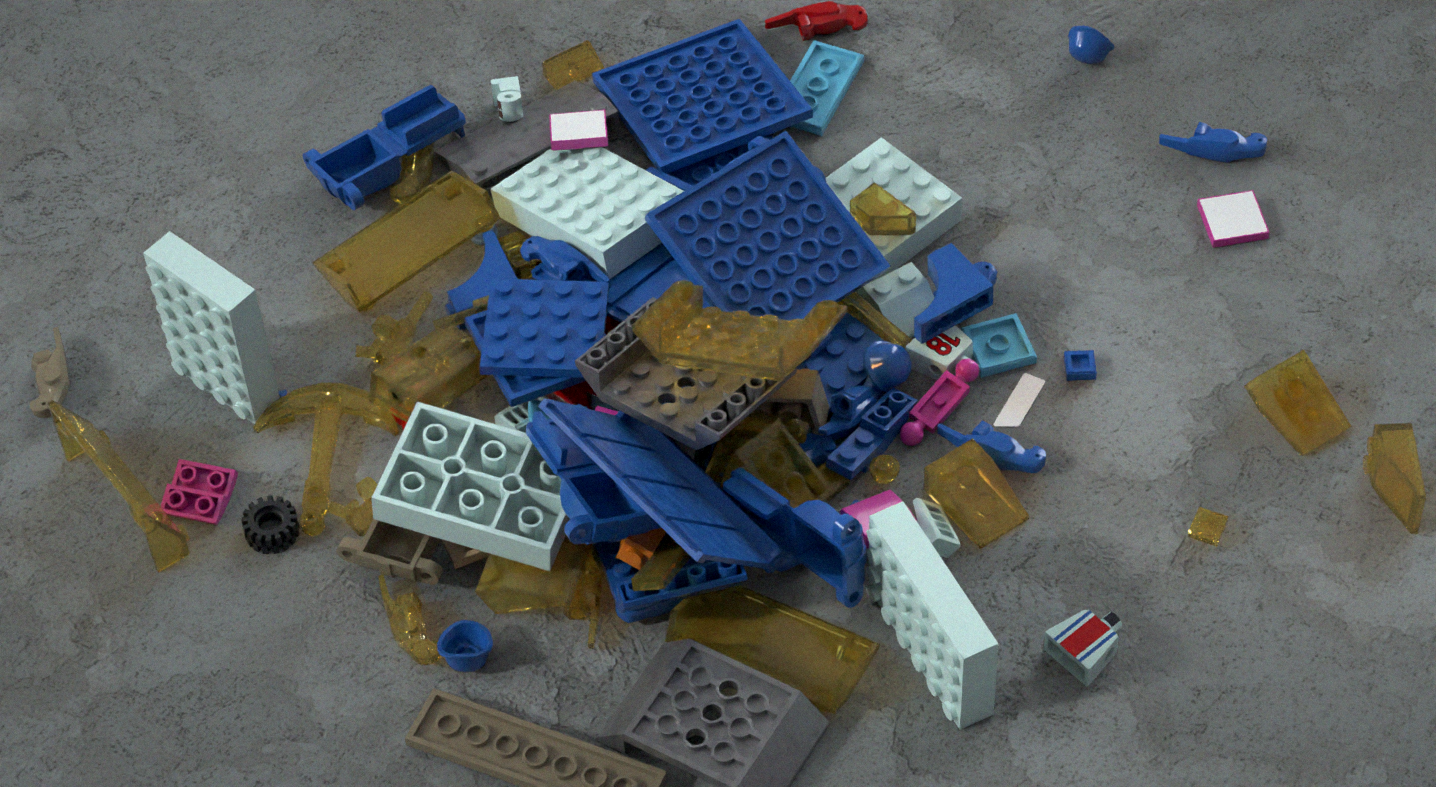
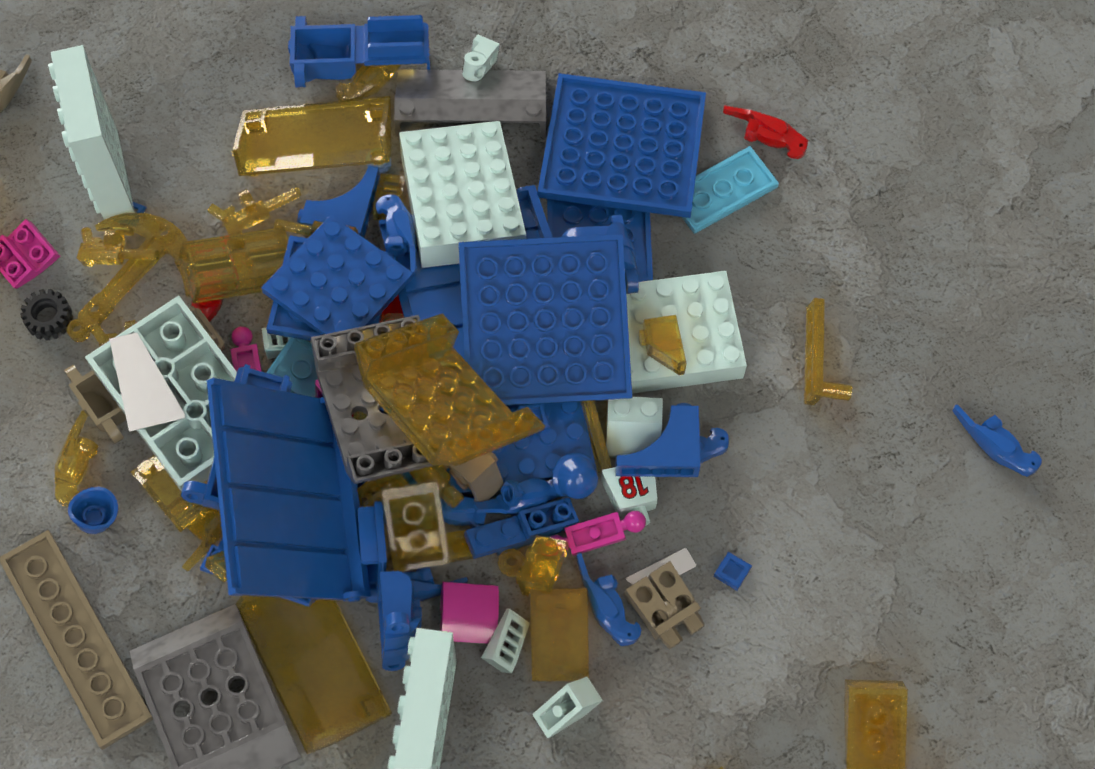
camera: 30 degrees right, 15 degrees up
clear yellow slope [542,40,604,90] -> none
white tile [549,110,608,151] -> none
medium azure tile [961,313,1037,378] -> none
blue helmet [1068,26,1115,64] -> none
white tile [1197,190,1270,248] -> none
none -> clear yellow piece [77,227,160,266]
none -> white sticker [109,333,185,432]
none -> clear yellow bracket [516,535,569,596]
none -> light aqua slope [532,677,603,739]
none -> dark tan hips [623,561,705,650]
none -> clear yellow piece [804,298,852,406]

